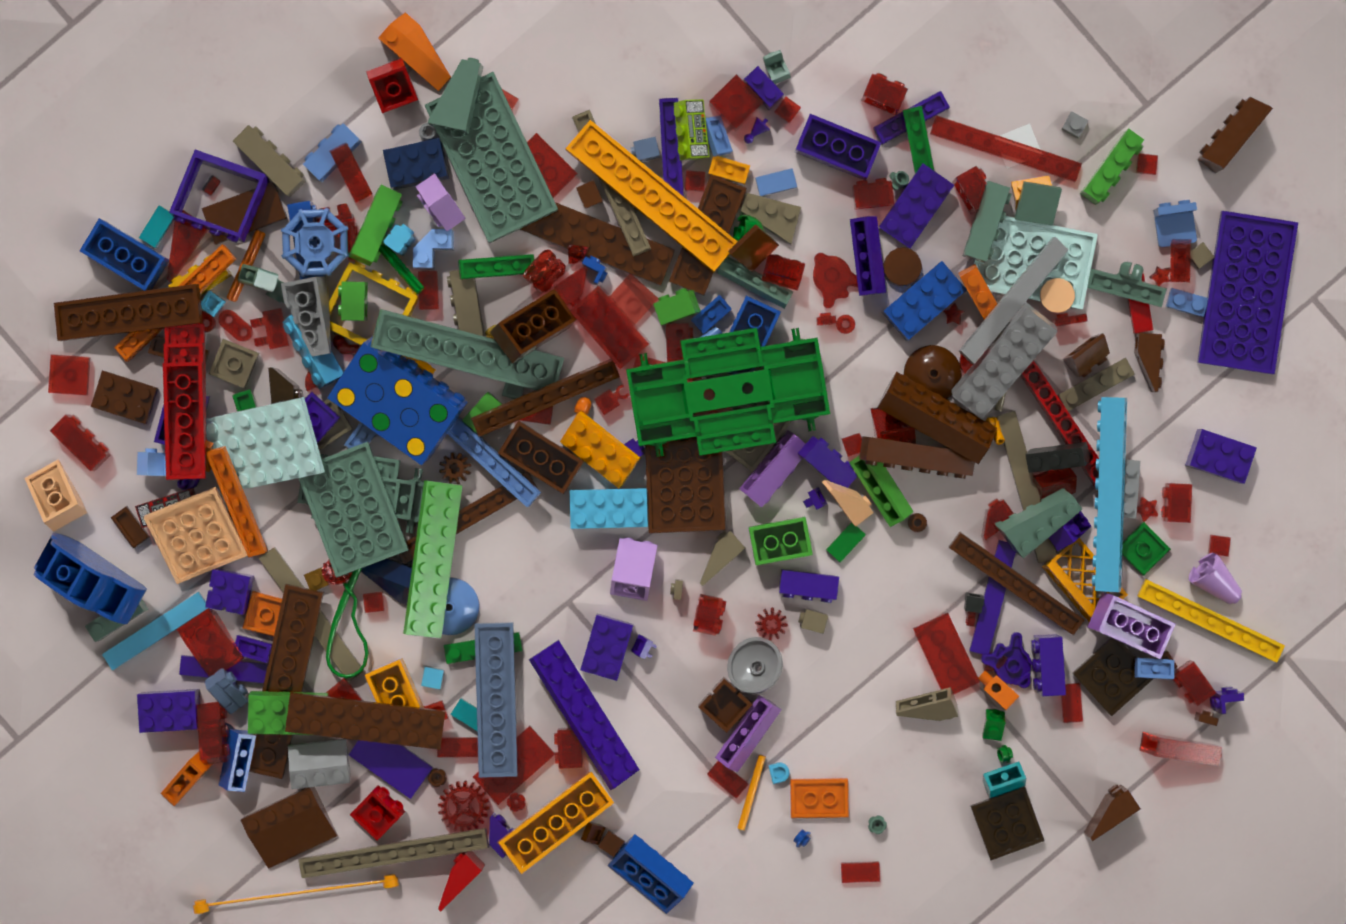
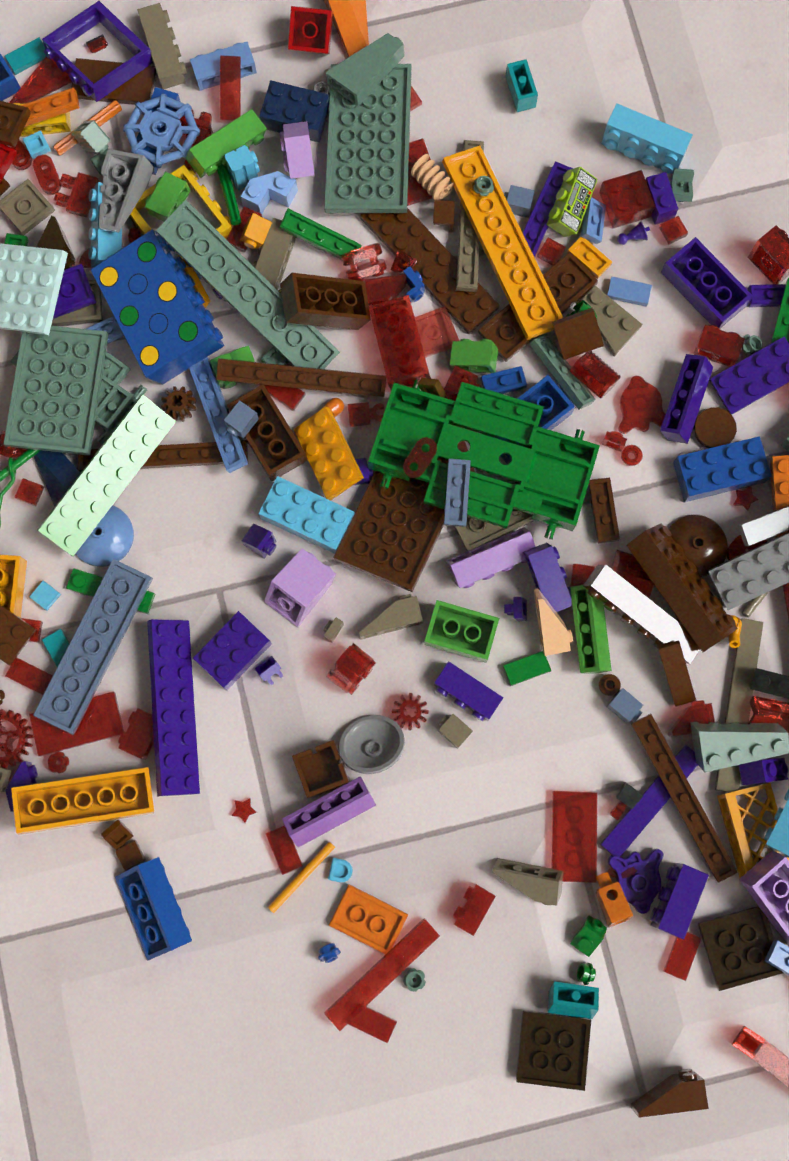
camera: 25 degrees right, 10 degrees down
none -> sand blue brick [224,400,259,438]
none -> clear red piece [232,798,257,824]
none -> light orange brick [240,213,272,249]
none -> dark purple slope [241,523,277,559]
none -> clear red tile [324,918,440,1031]
none -> clear red plate [403,437,437,478]
none -> light nougat piece [411,154,454,200]
none -> pearl gold plate [418,378,446,398]
none -> sand blue plate [444,459,471,527]
none -> clear red brick [452,884,496,936]
none -> sand green plate [473,176,494,196]
none -> teal brick [505,59,538,112]
none -> reddish brown plate [589,477,620,544]
none -> medium azure brick [601,103,693,174]
none -> sand blue brick [606,688,643,723]
none -> reddish brown tile [657,640,697,707]

